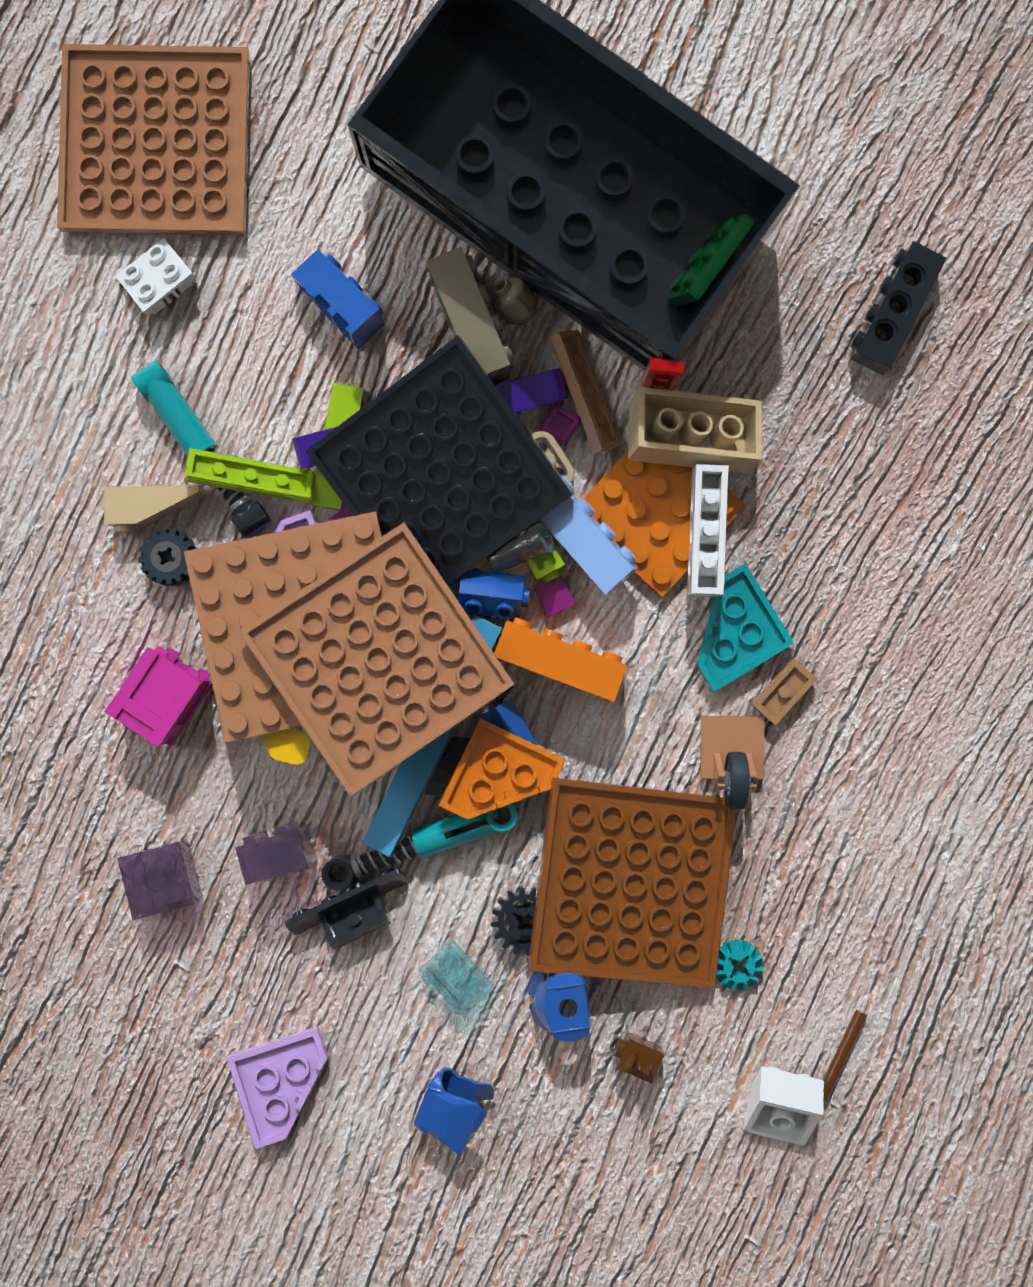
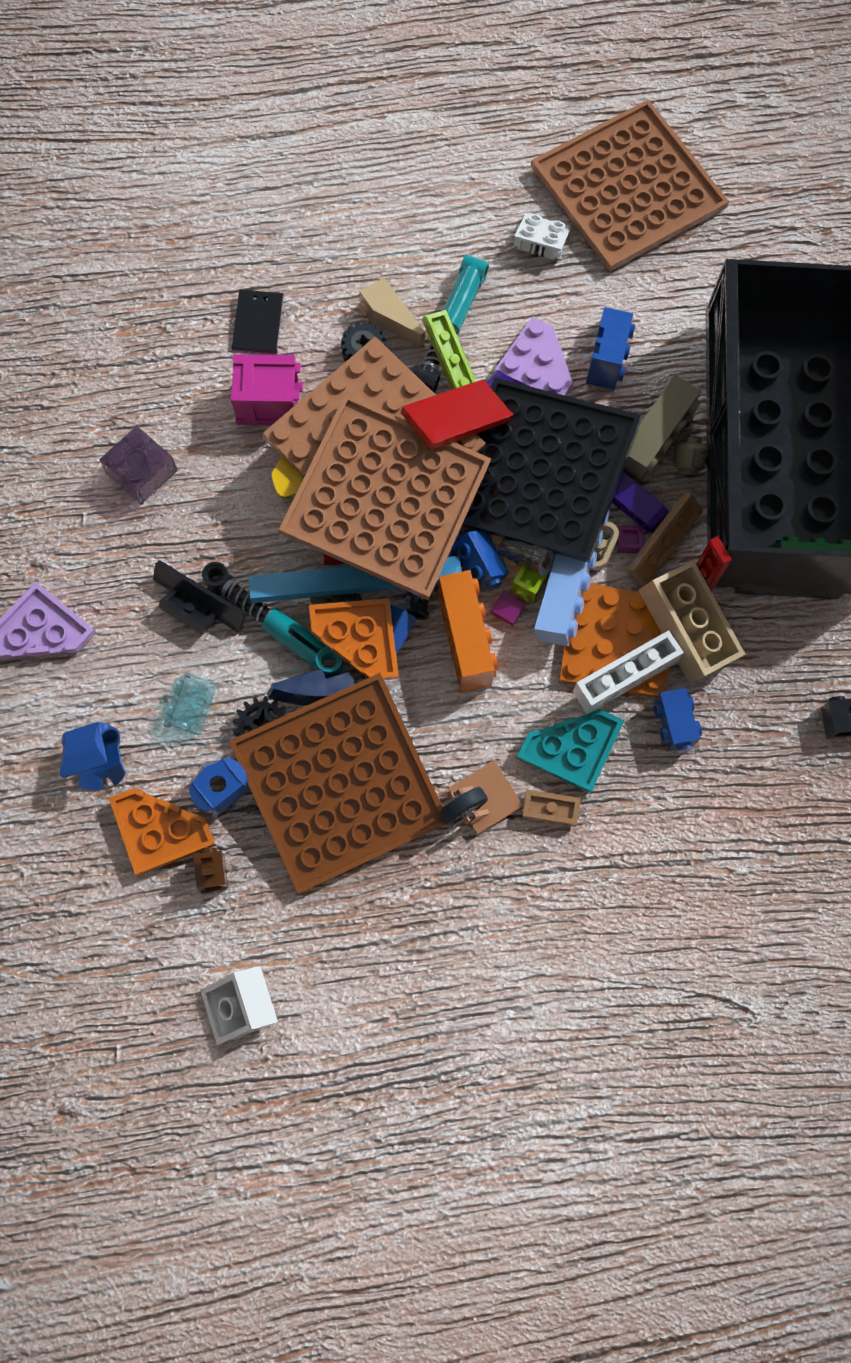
camera: 50 degrees right, 15 degrees down
clear purple brick [235,821,317,885] -> none
teal gear [716,940,764,991] -> none
reddish brown bar [823,1009,867,1101] -> none
none -> orange plate [109,788,216,876]
none -> black container [231,289,284,354]
none -> dark blue slope [267,669,356,706]
none -> red tile [400,379,513,450]
none -> lavender plate [495,317,573,396]
none -> blue brick [653,688,702,753]

